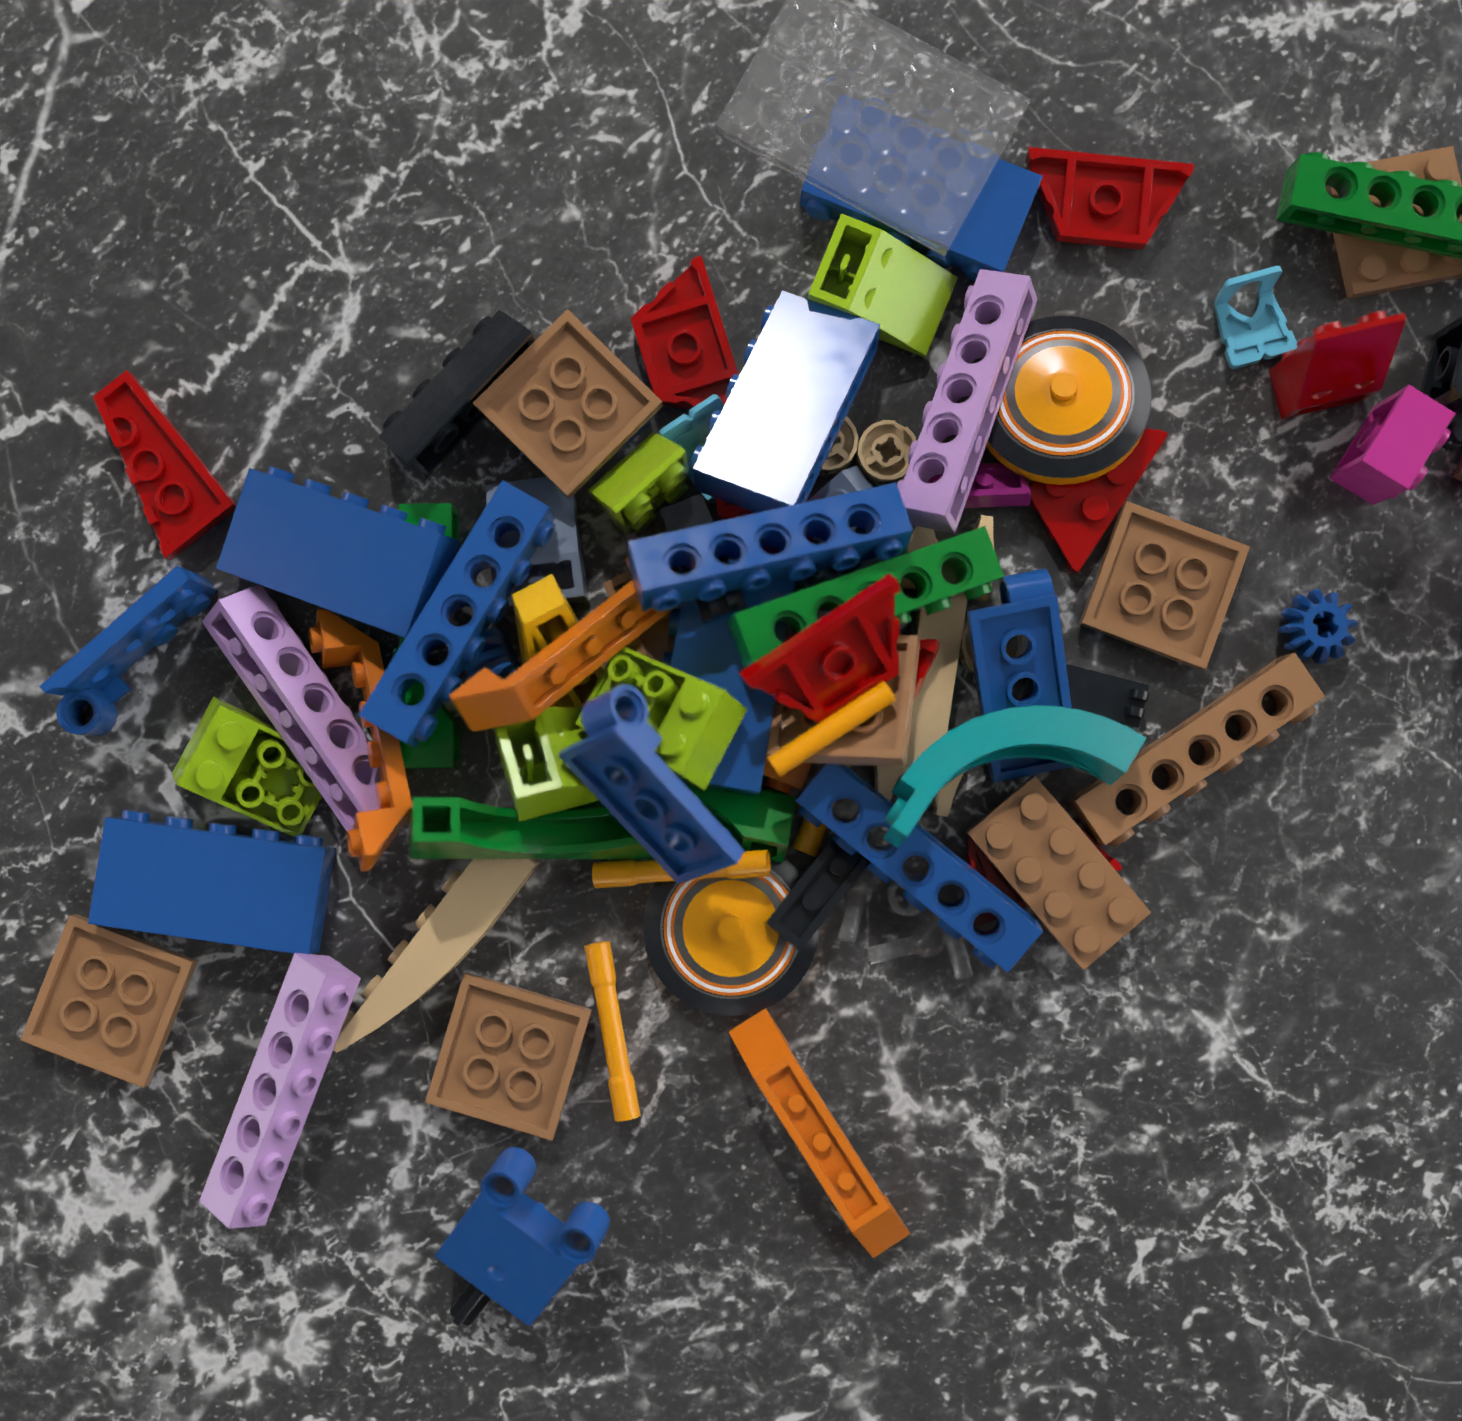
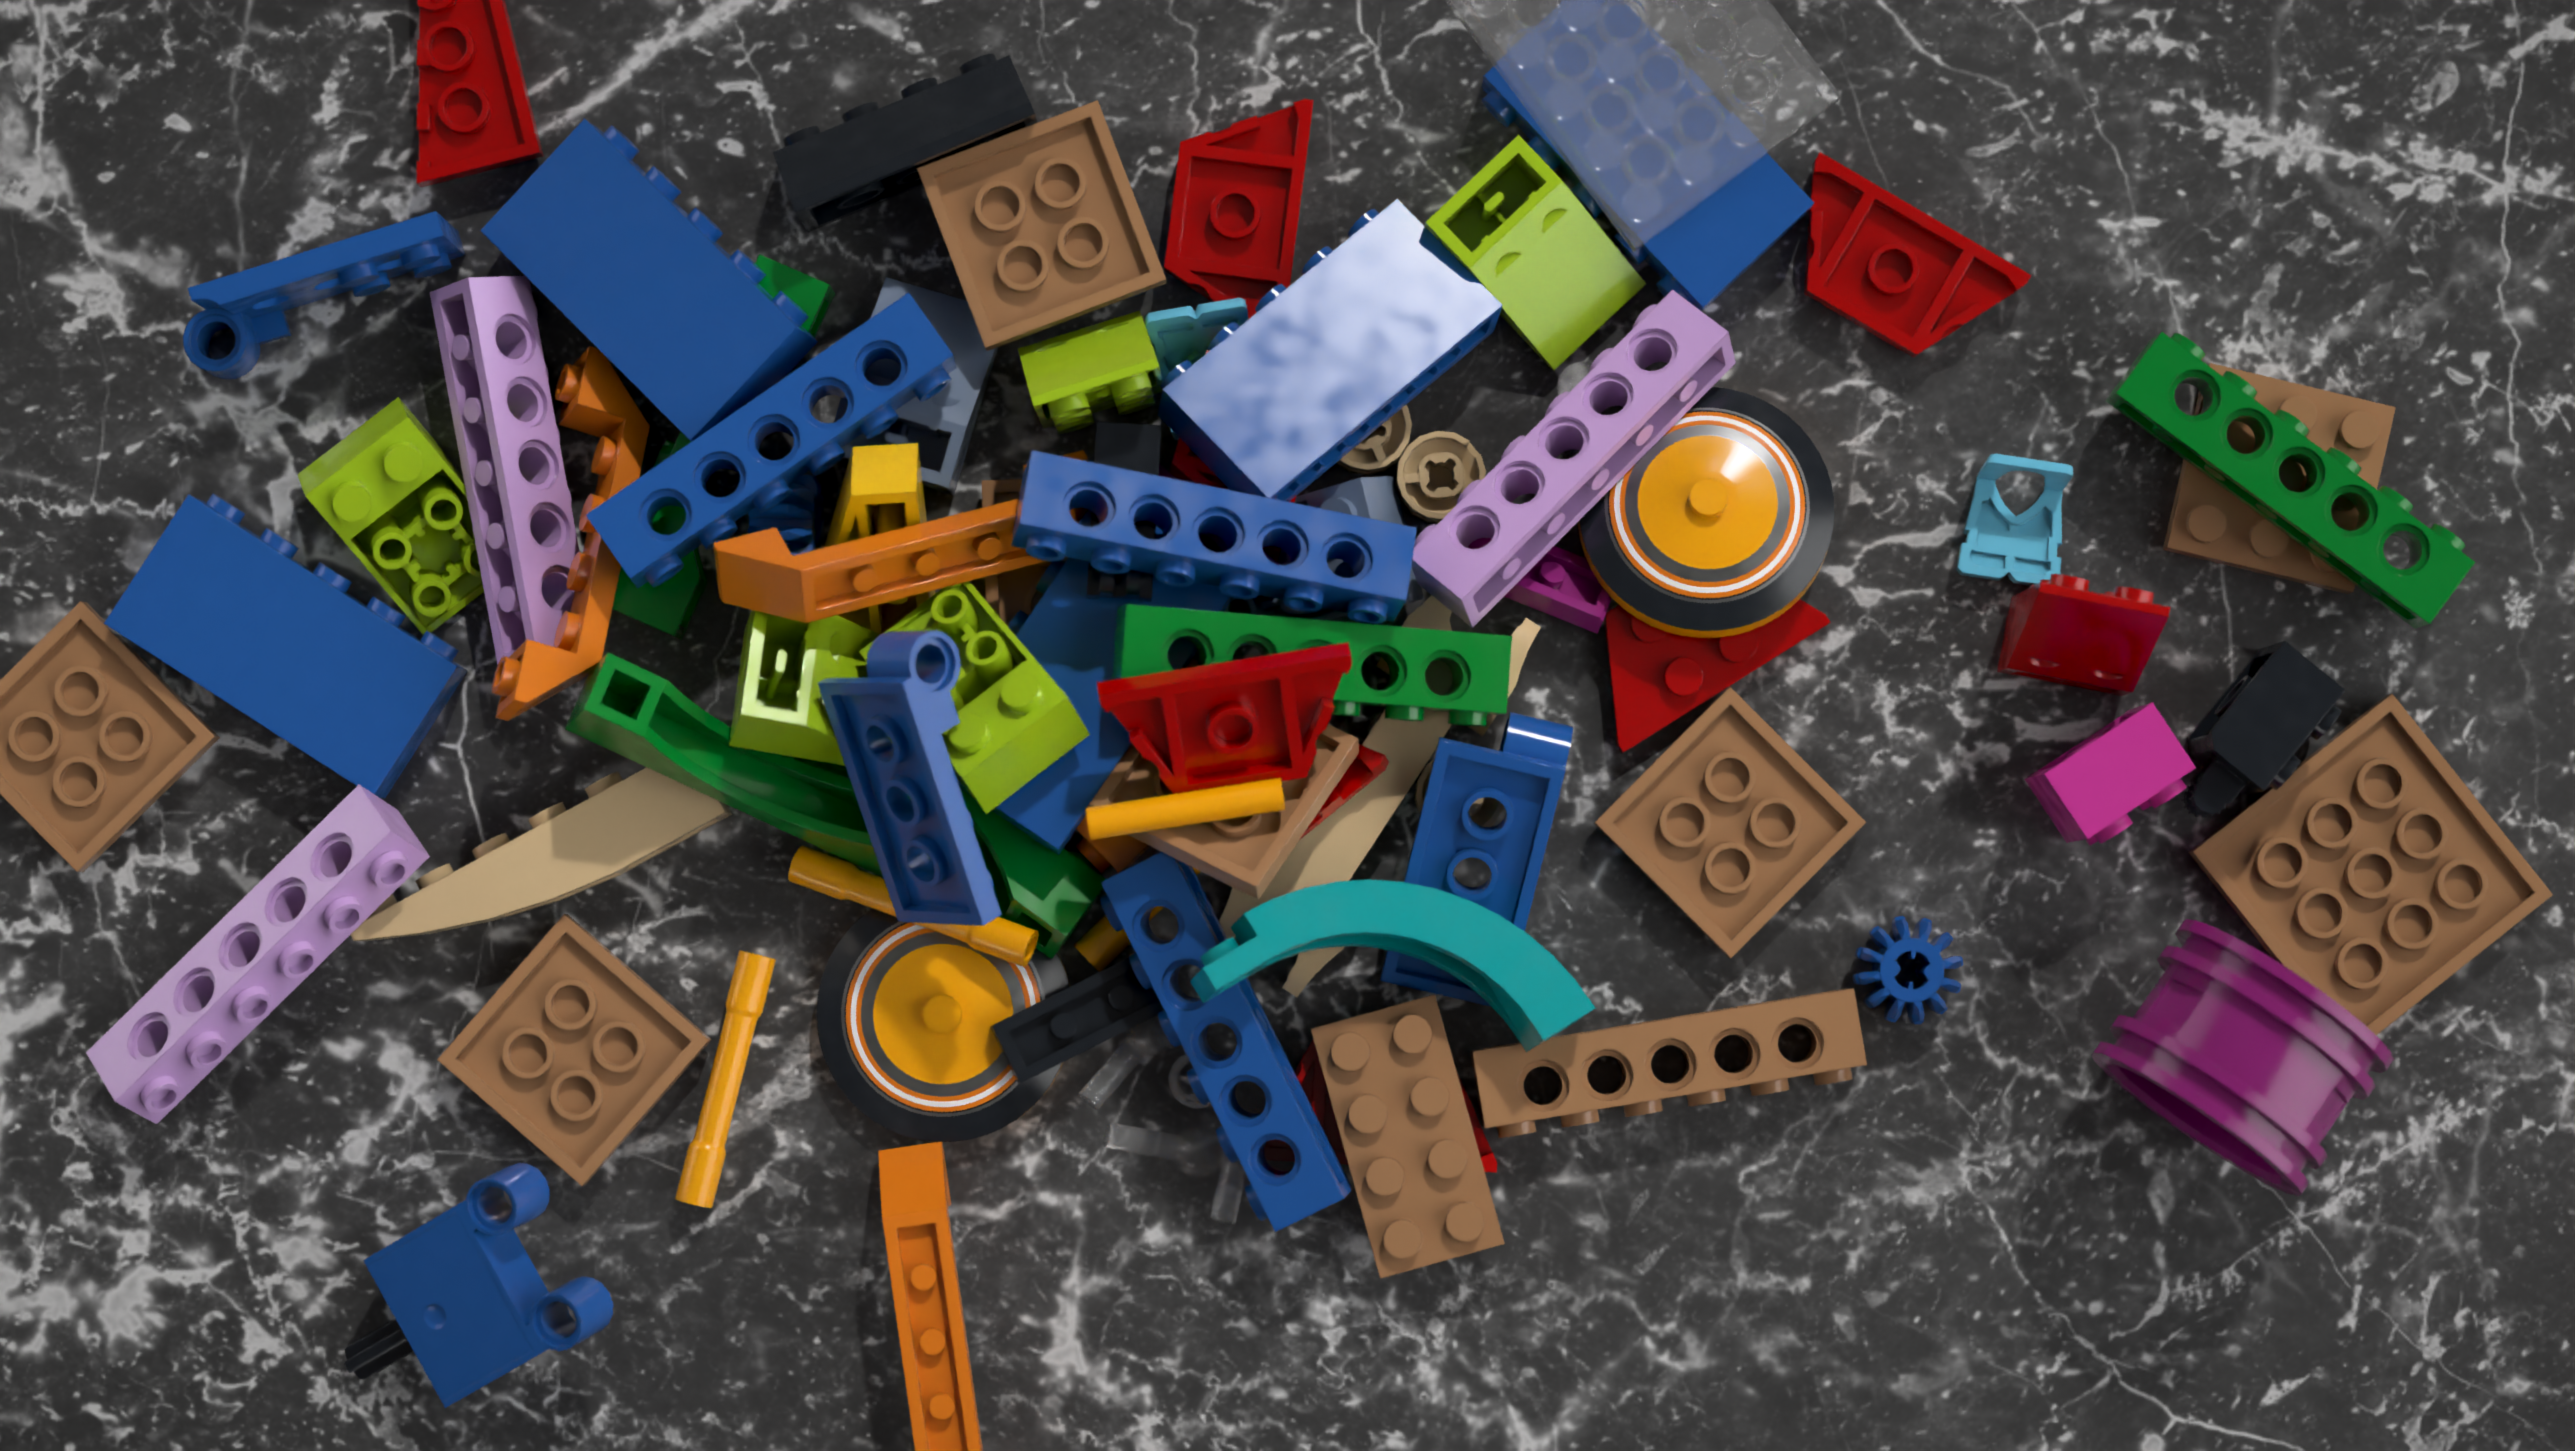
camera: 20 degrees right, 0 degrees up
black hinge [1022,664,1150,728] -> none

